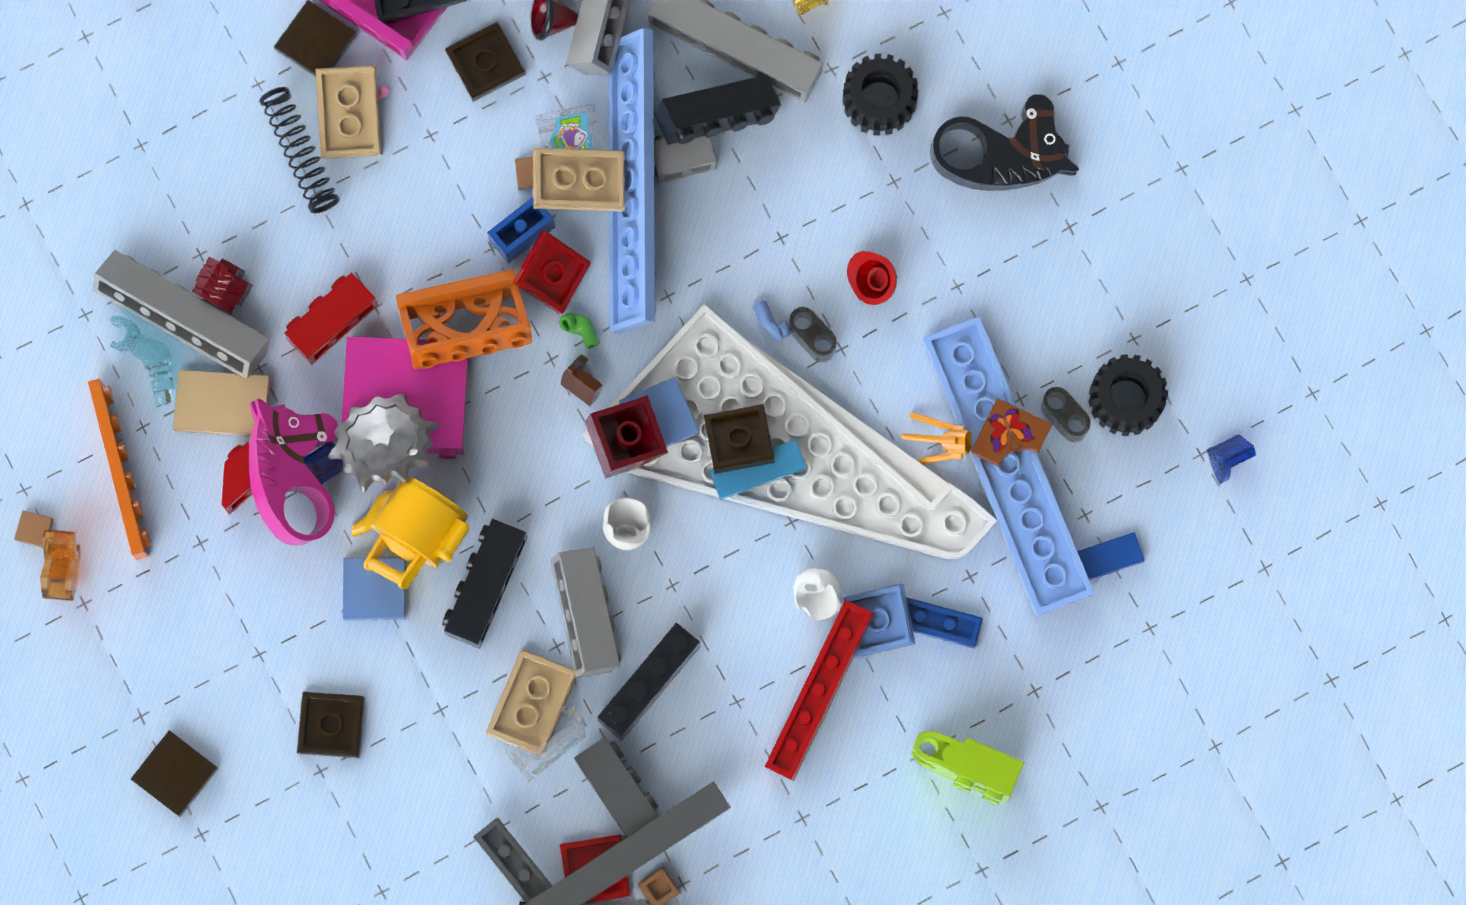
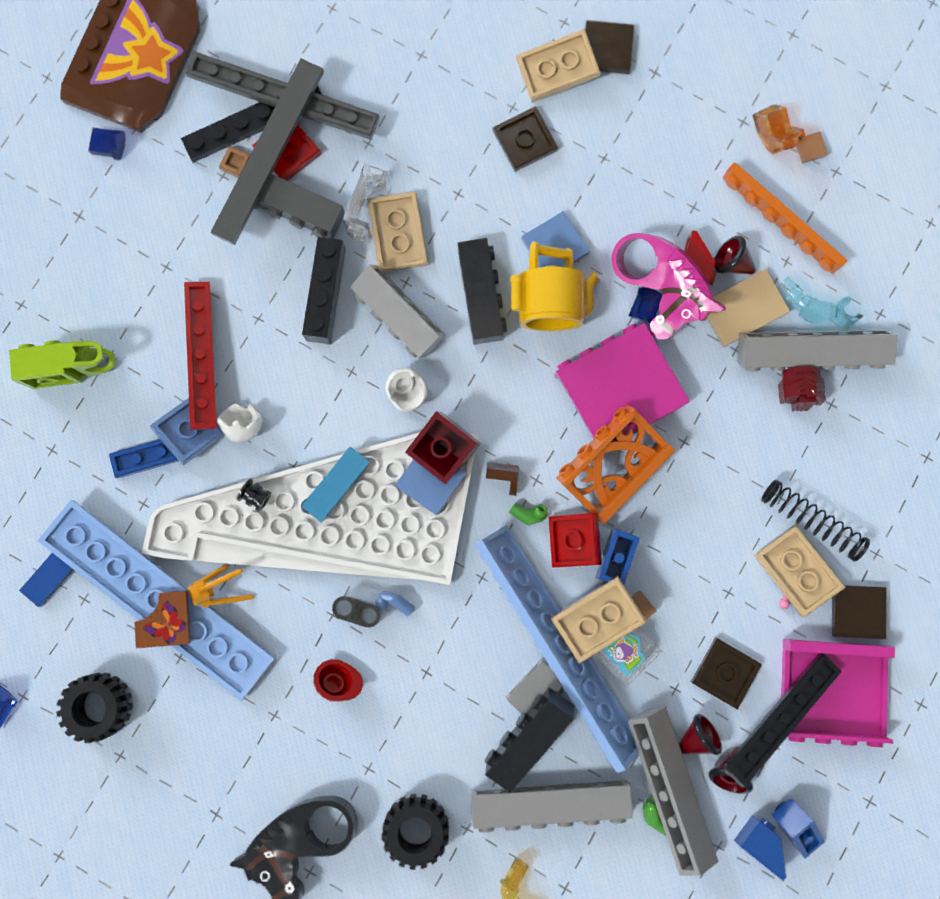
camera: 145 degrees right, 5 degrees up
red brick [284,272,378,365] -> none
flat silver piece [328,394,440,493] -> none
dark brown tile [704,404,775,474] -> none
clear smoke beam [1041,387,1091,442] -> none
none -> black bush [236,478,272,512]
none -> tan tile [516,29,601,103]
none -> dark red hat [714,236,756,274]

